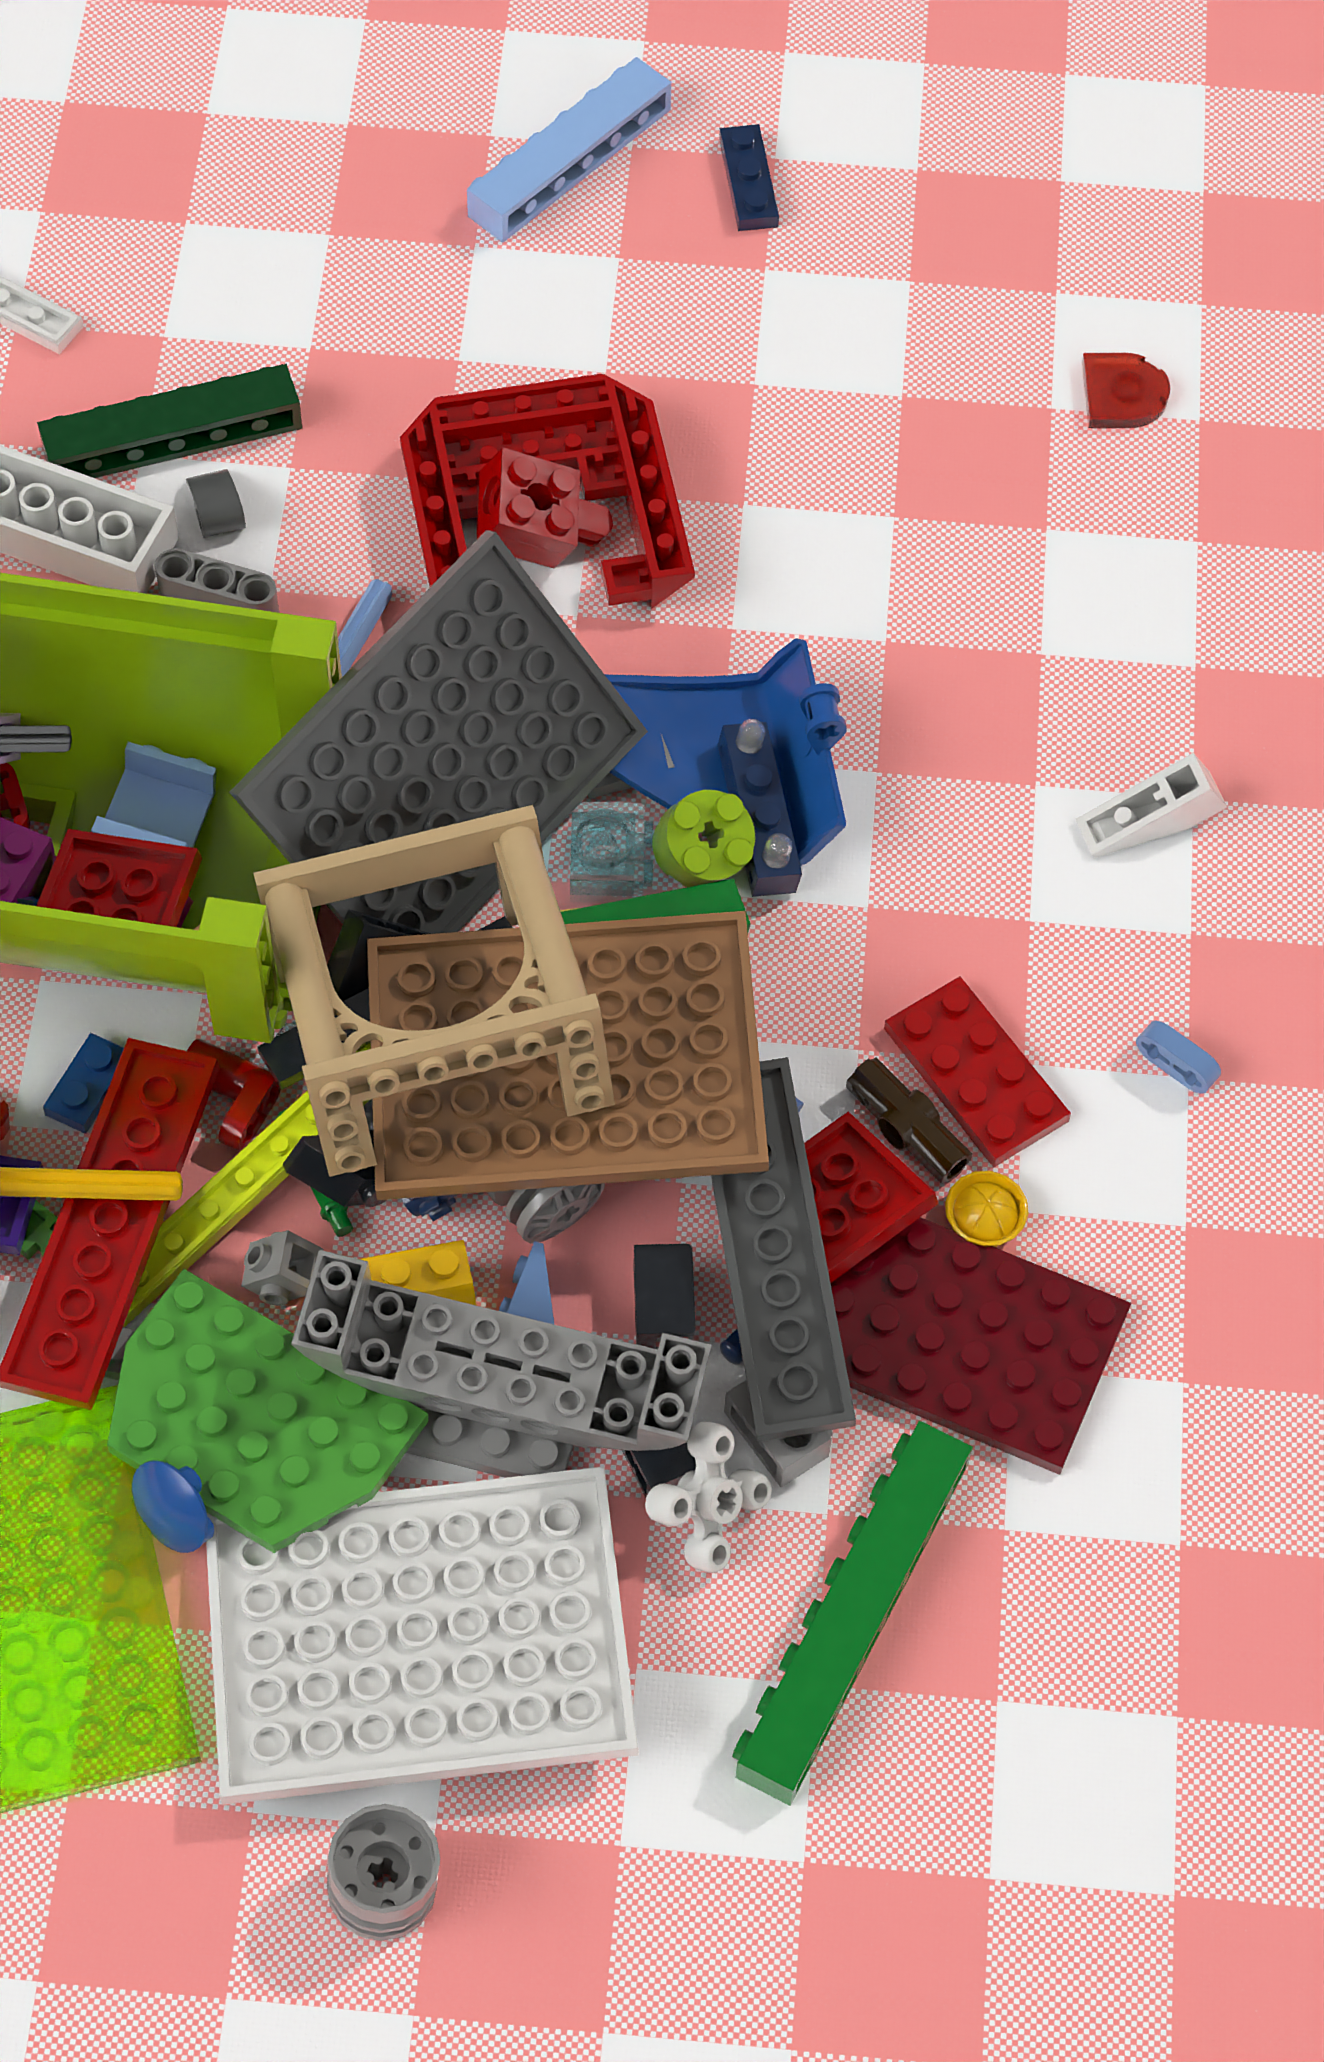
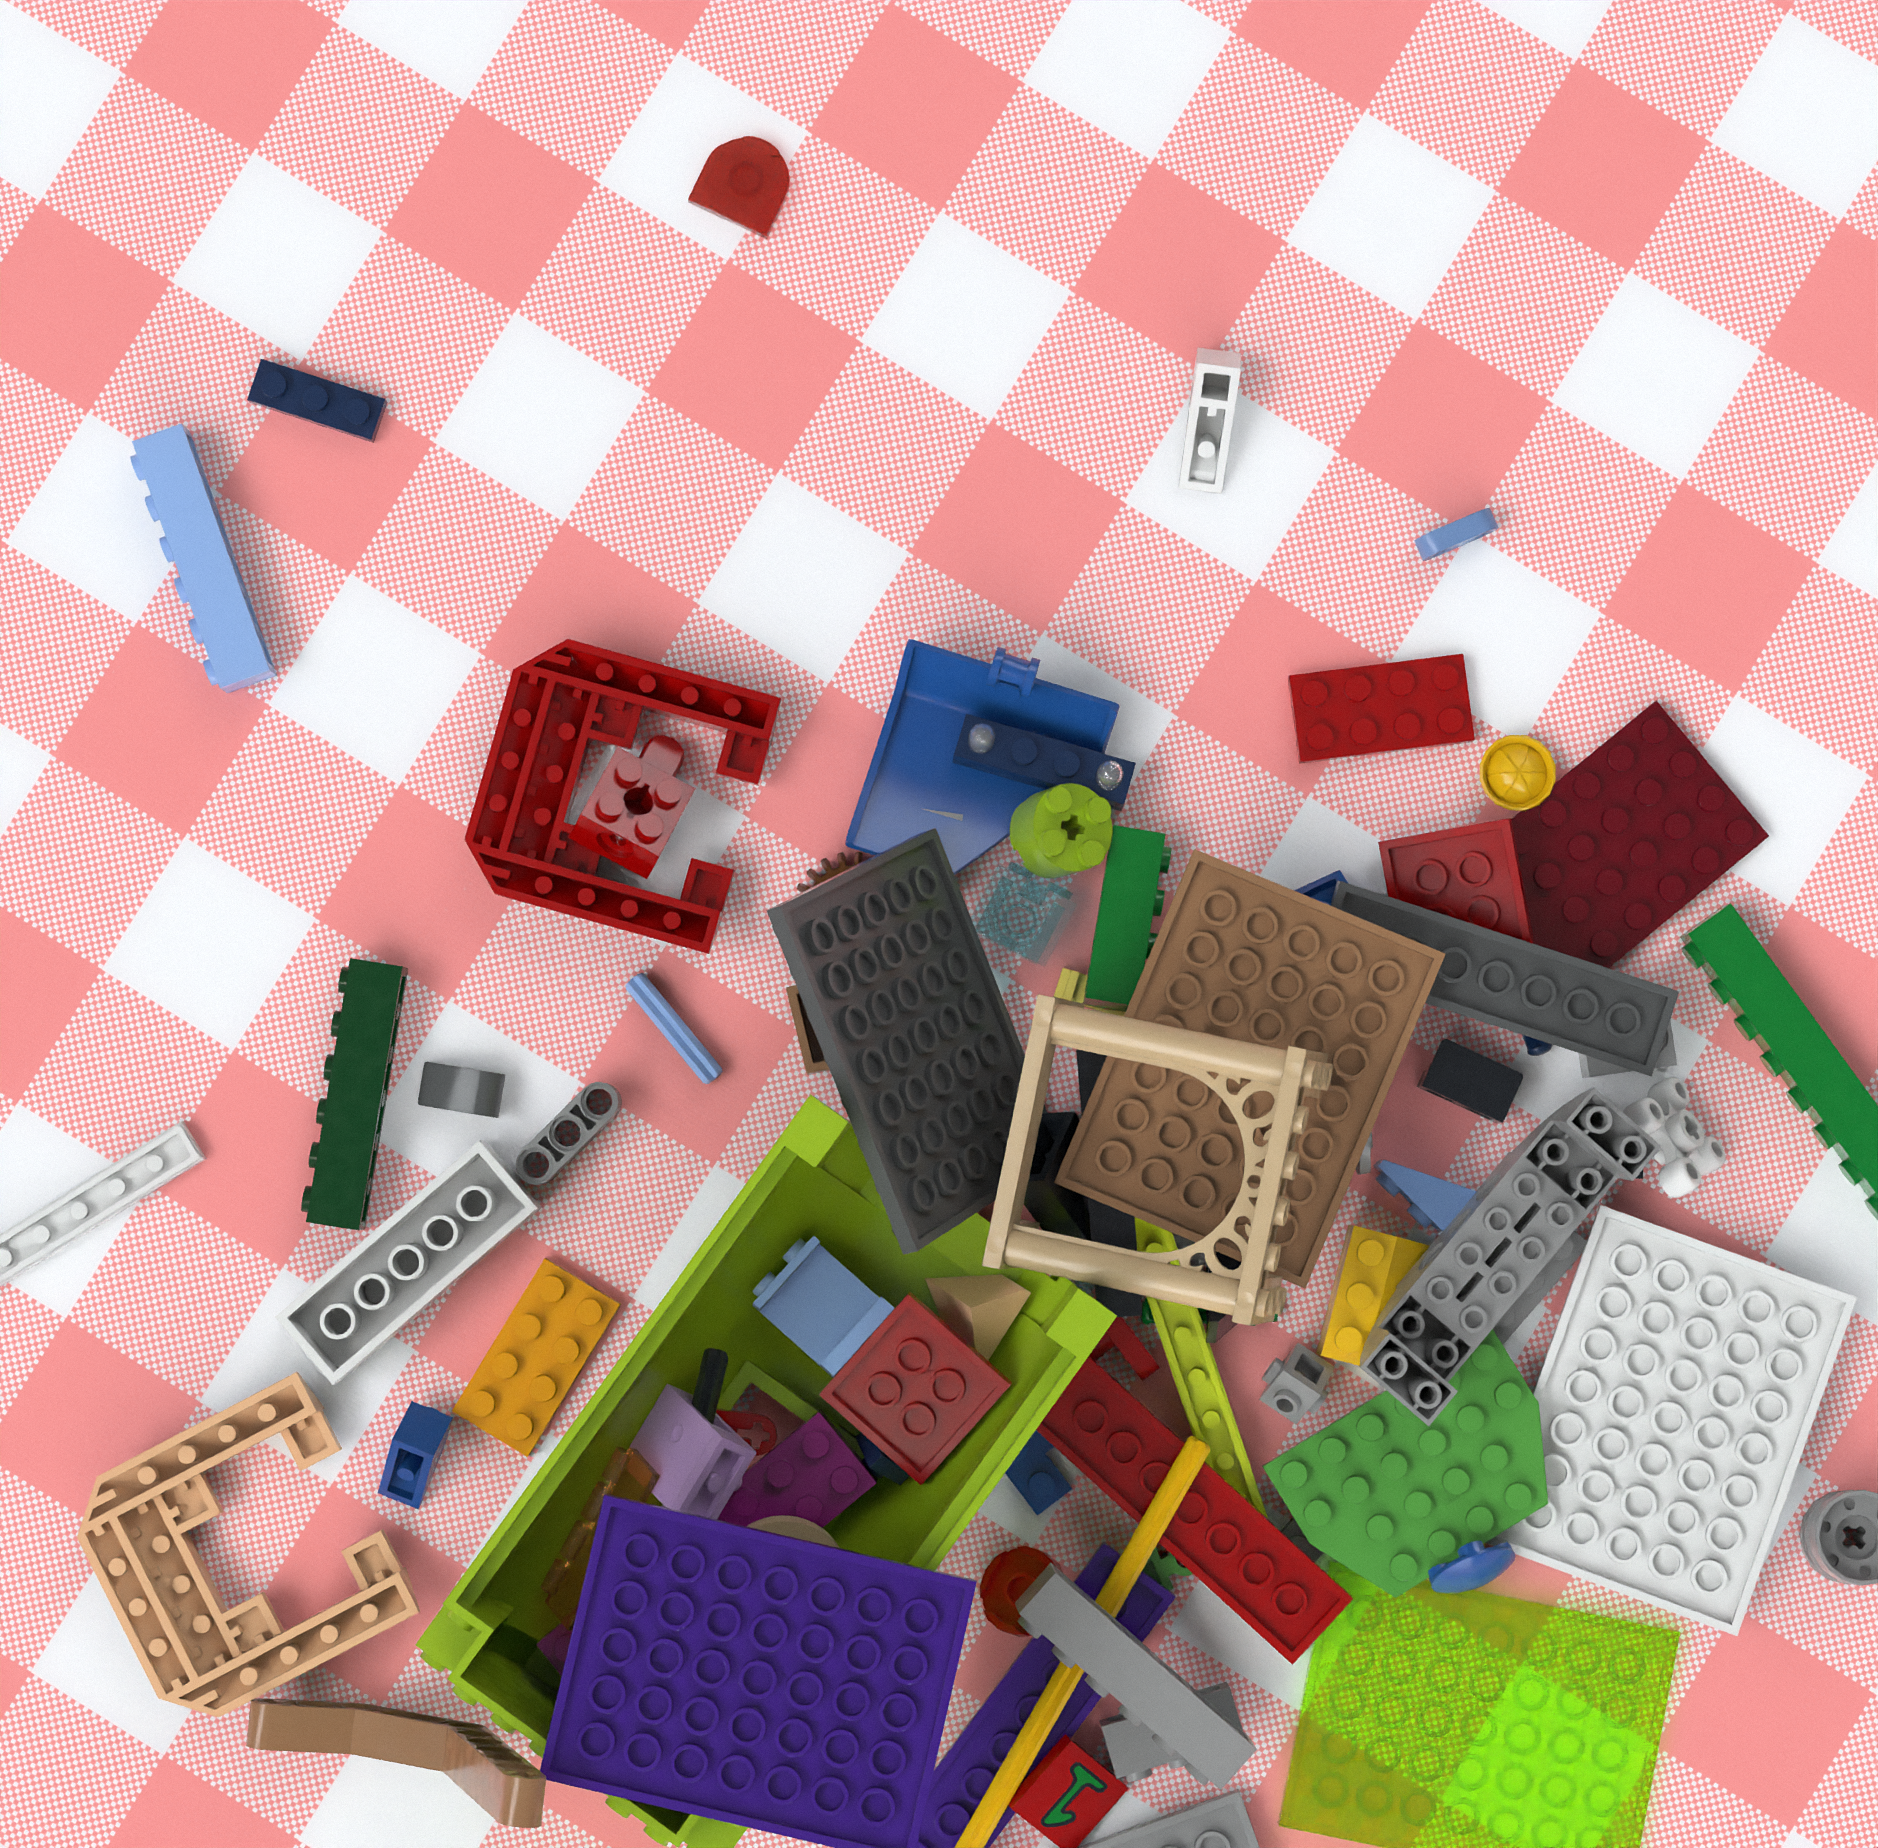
camera: 60 degrees left, 25 degrees up
dark brown piece [846,1057,972,1184] -> none

